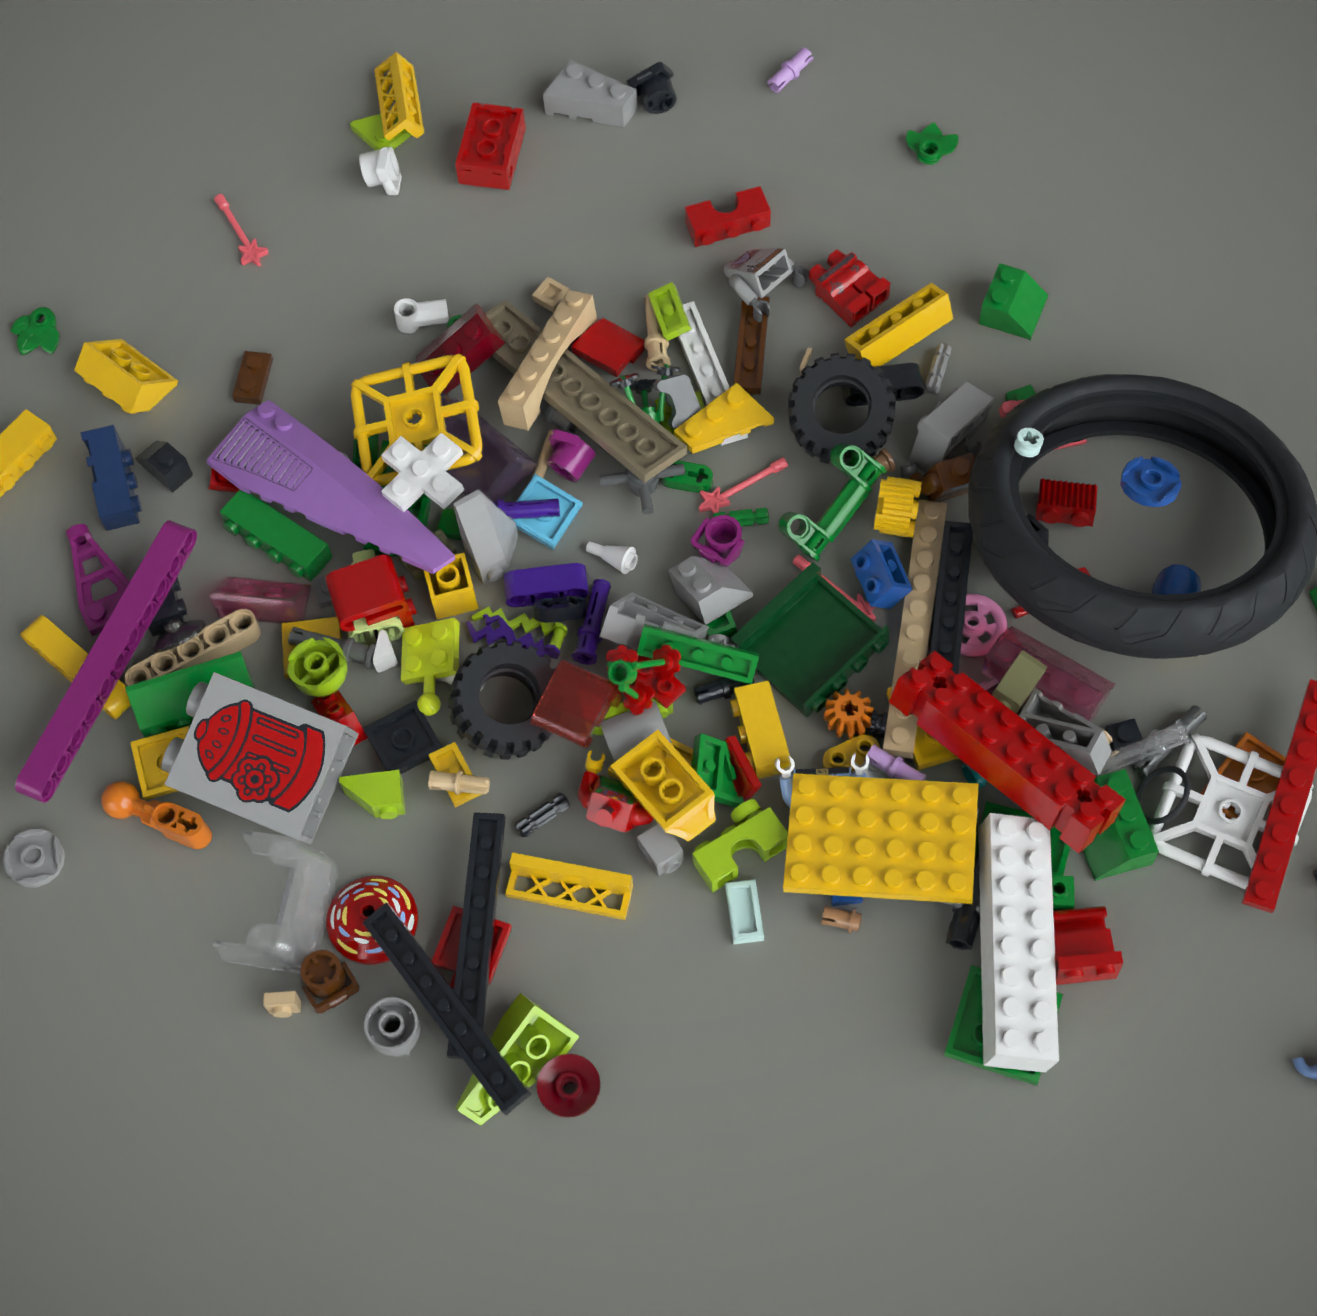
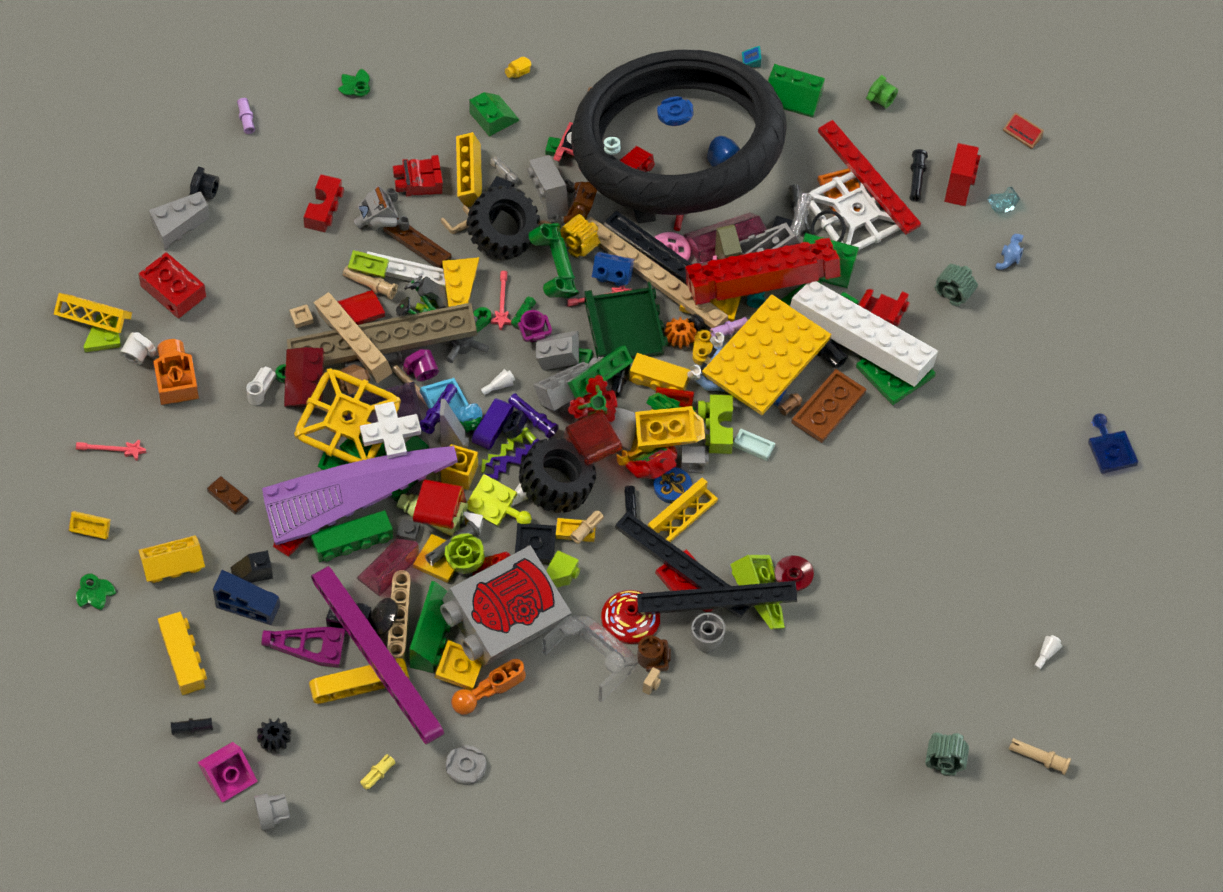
camera: 65 degrees left, 5 degrees down
none -> yellow plate [69,511,111,539]
none -> orange brick [153,339,199,405]
none -> medium nougat brick [335,364,371,395]
none -> dark azure piece [454,403,483,433]
none -> yellow arm [505,57,531,78]
none -> tile [653,467,692,503]
none -> dark orange plate [791,369,867,443]
none -> sand green brick [934,263,978,306]

